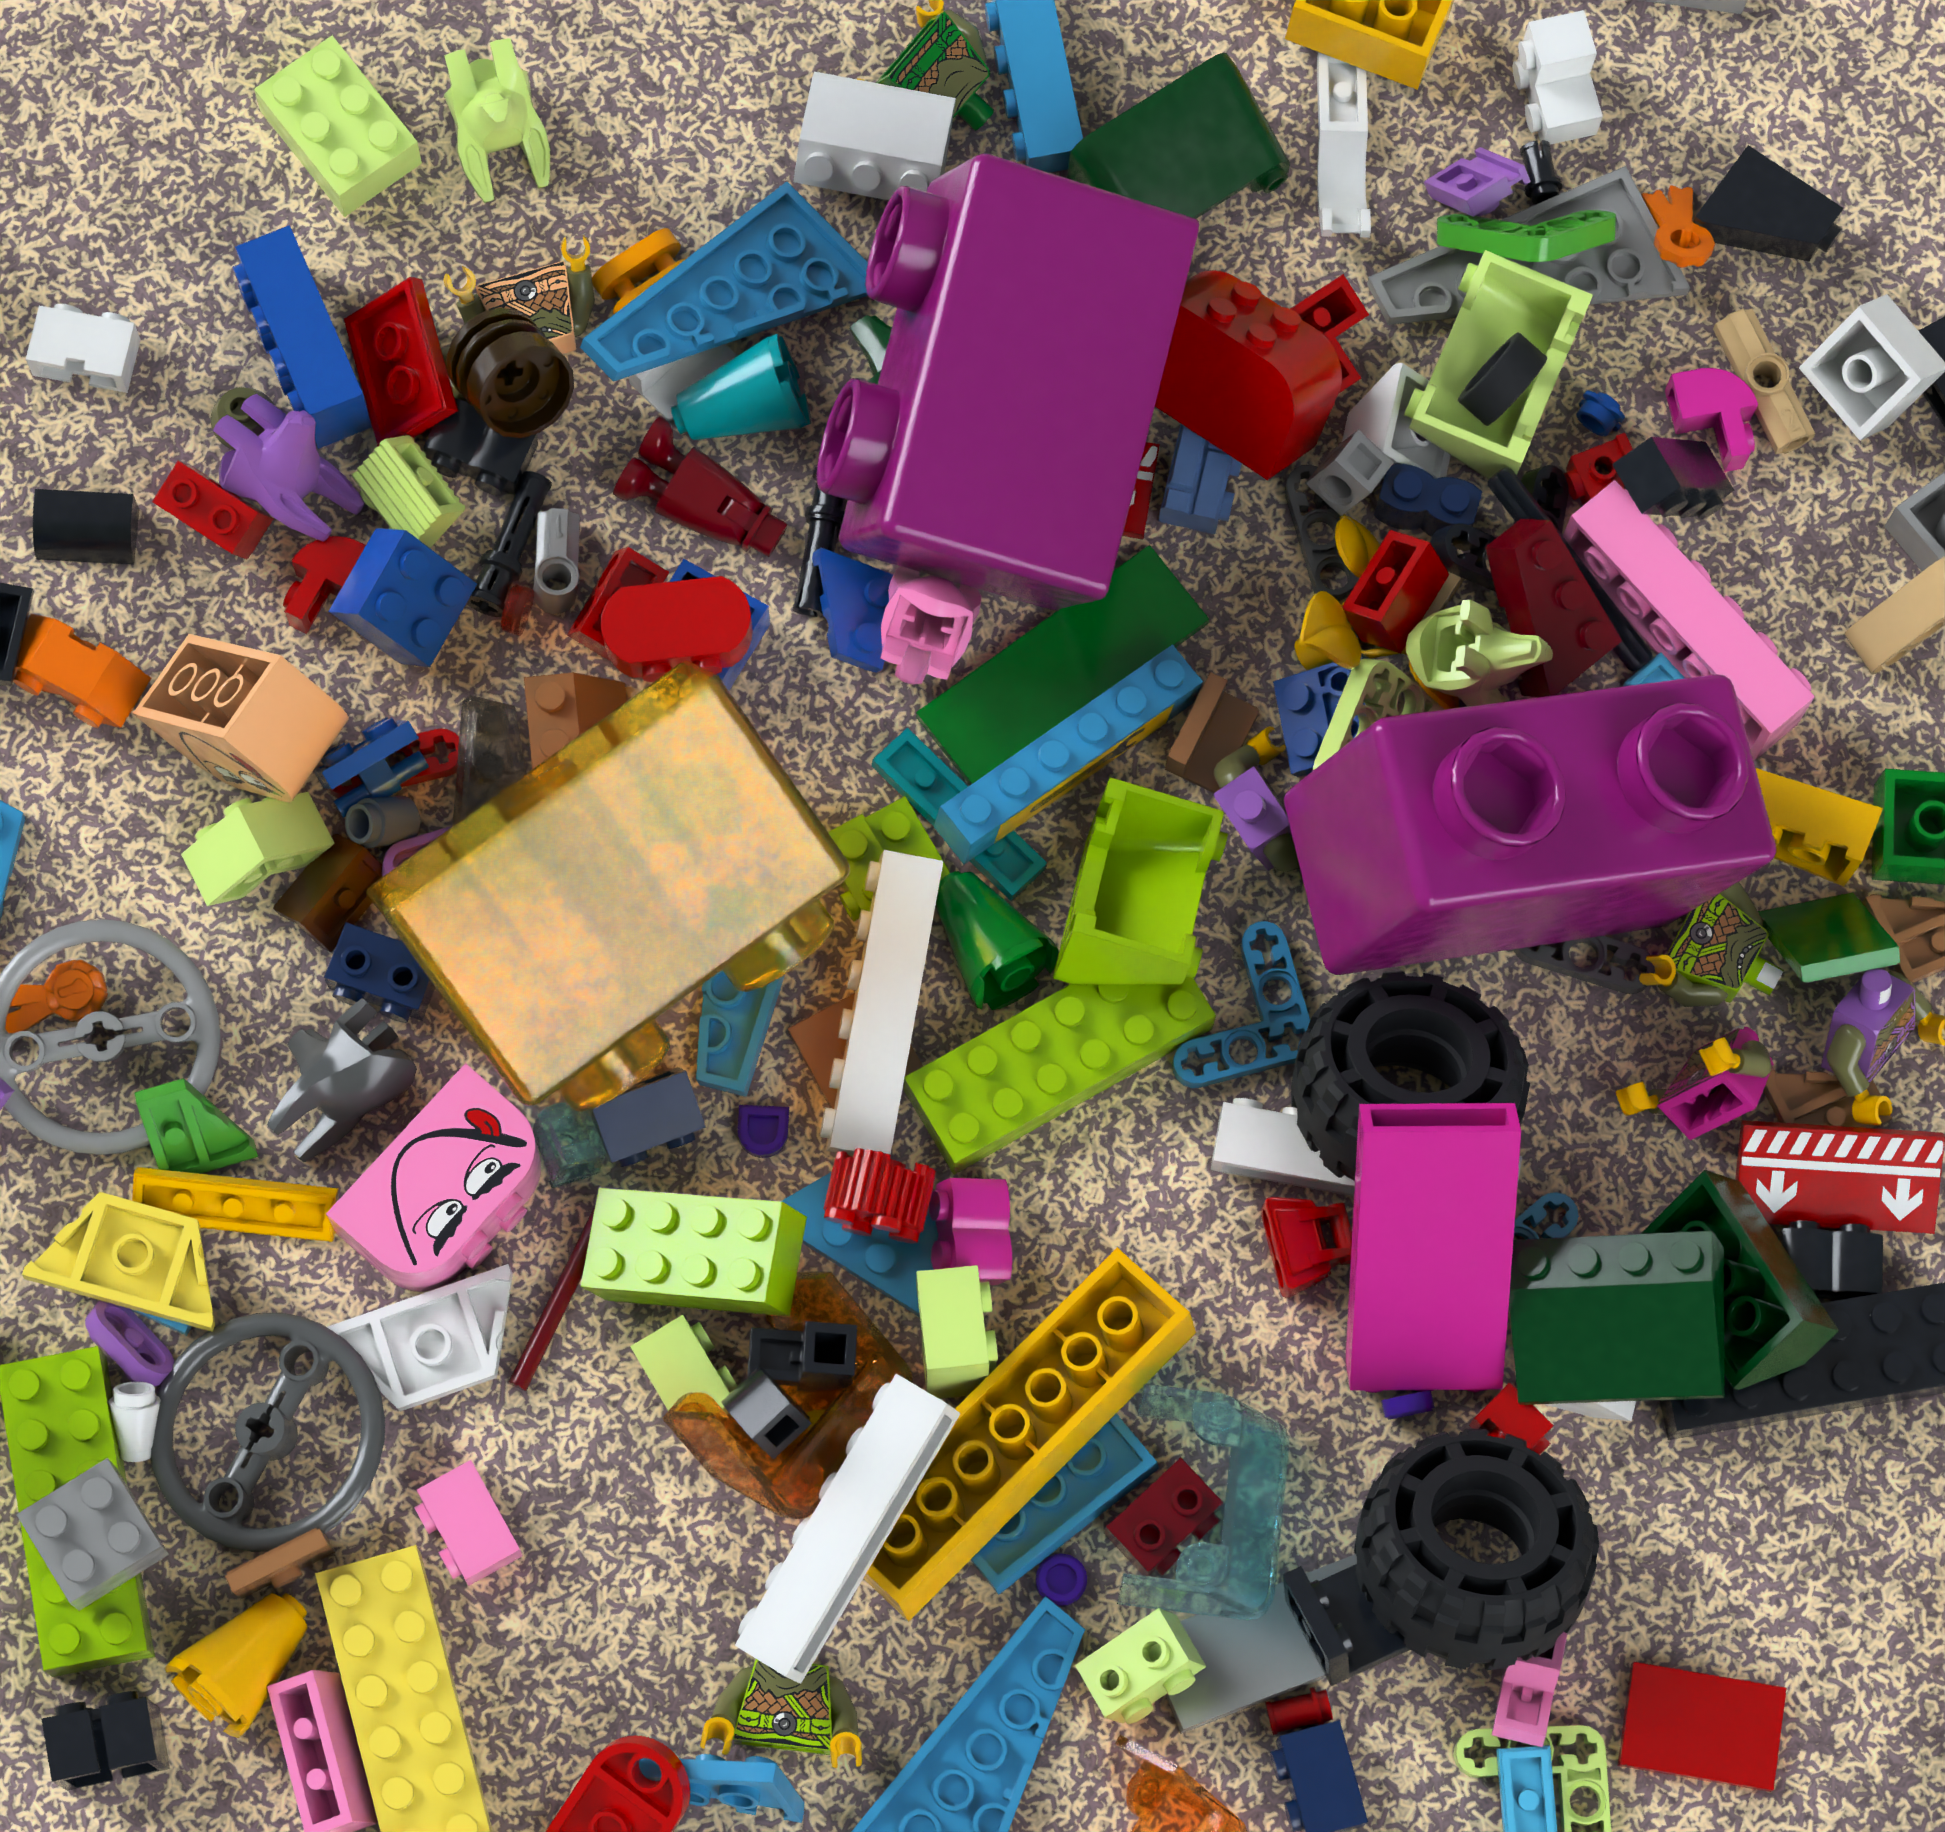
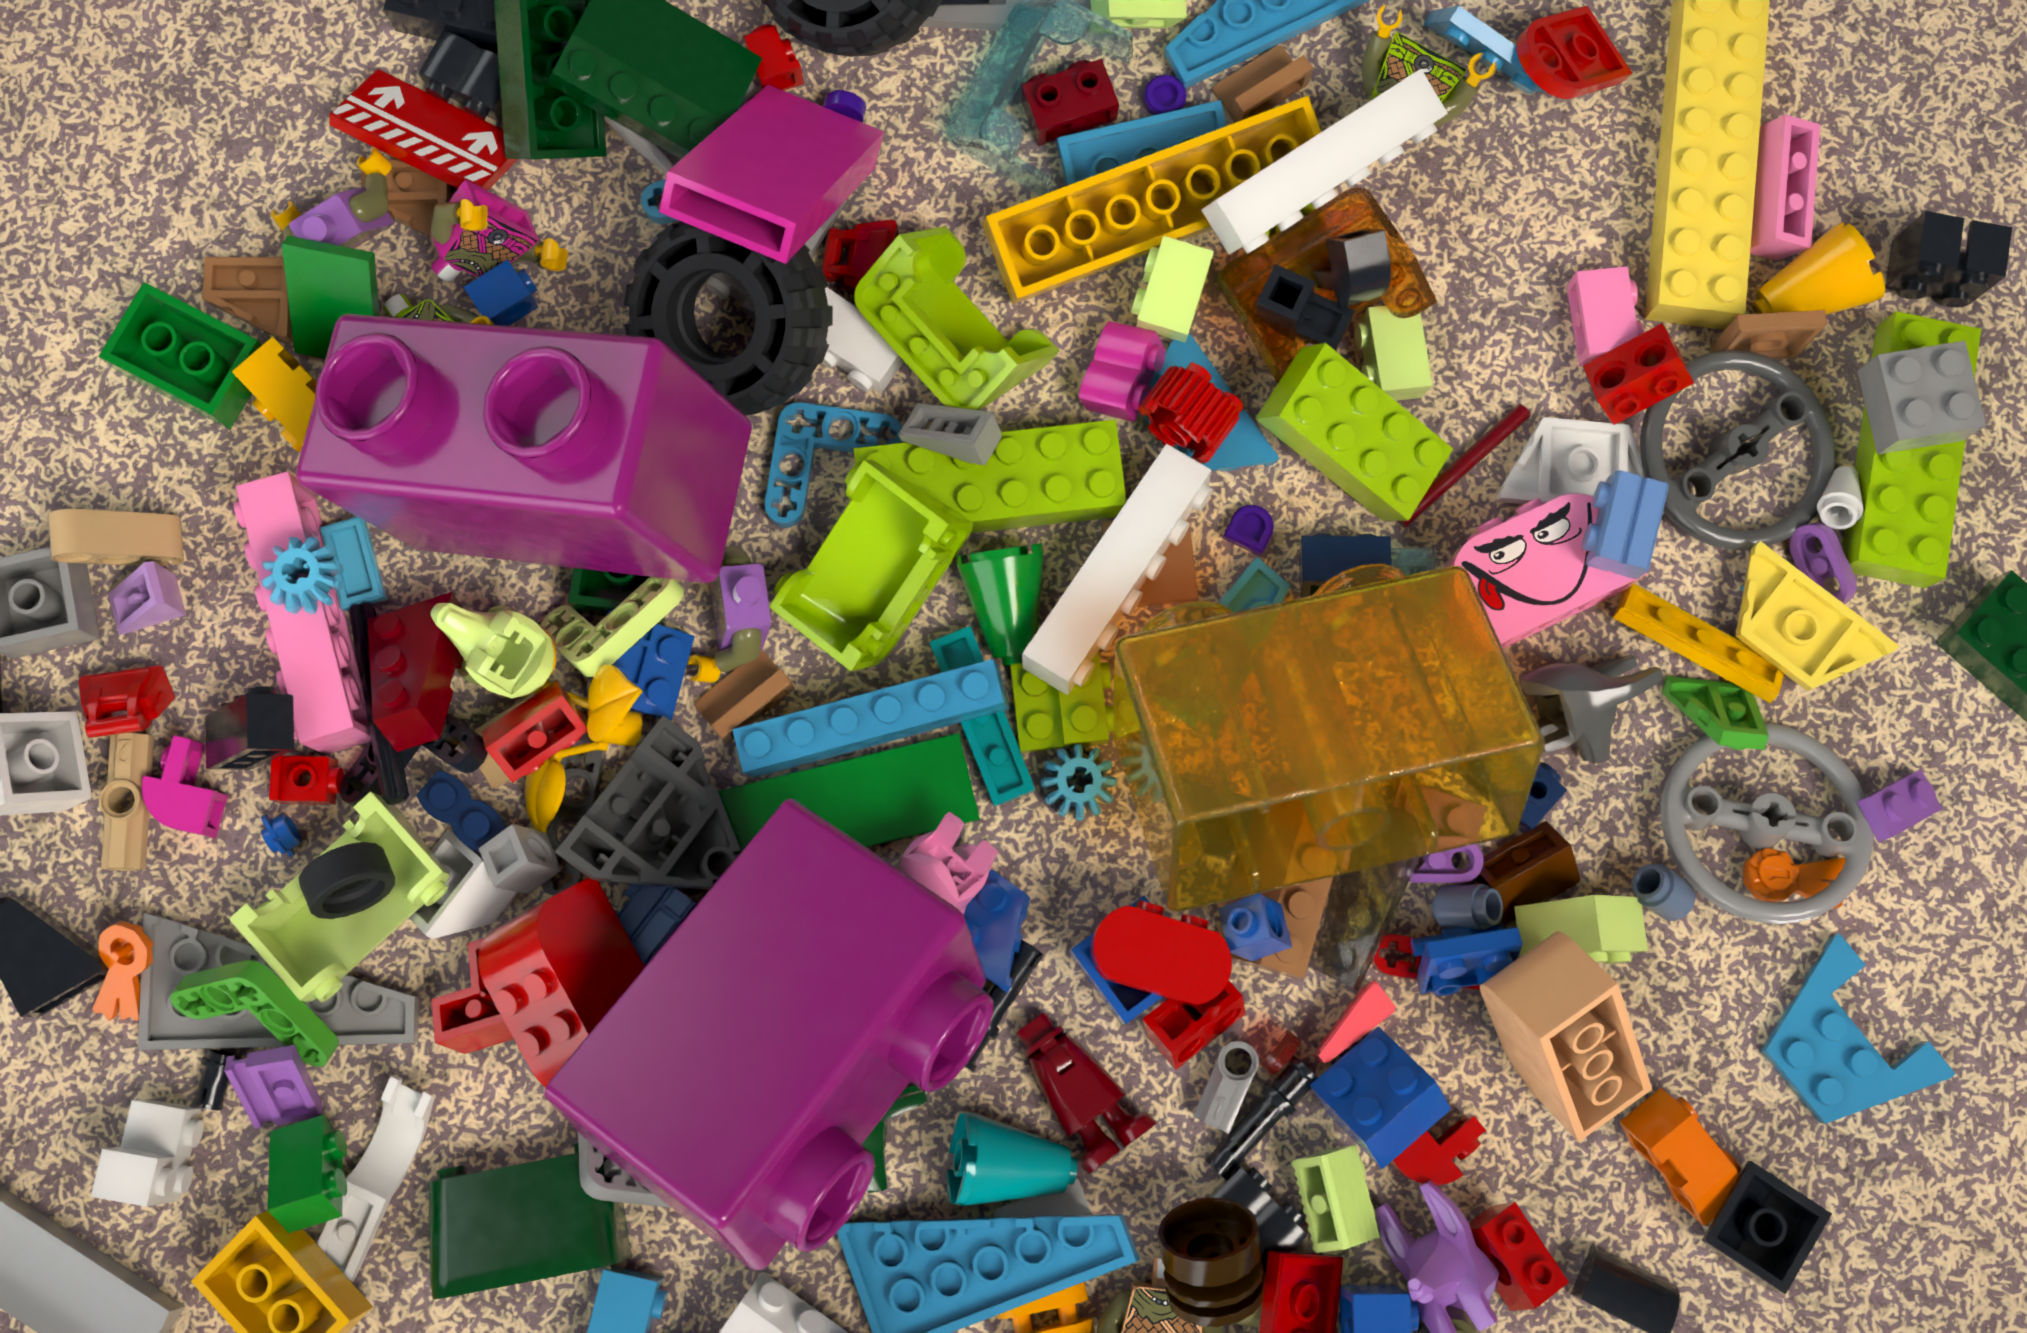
camera: 155 degrees left, 5 degrees up
none -> red piece [78,665,175,738]
none -> lavender slope [108,561,186,635]
none -> medium azure gear [261,537,344,614]
none -> green brick [267,1115,347,1233]
none -> blue brick [463,259,539,326]
none -> dark grey wedge [555,715,741,890]
none -> lime windscreen [854,226,1060,410]
none -> light grey slope [898,403,1002,465]
none -> medium azure gear [1041,744,1117,821]
none -> medium nougat panel [1213,45,1313,123]
none -> blue brick [1218,893,1292,962]
none -> coral slope [1313,980,1396,1064]
none -> medium blue brick [1582,470,1669,579]
none -> red brick [1583,323,1694,425]
none -> sand blue brick [1632,864,1696,921]

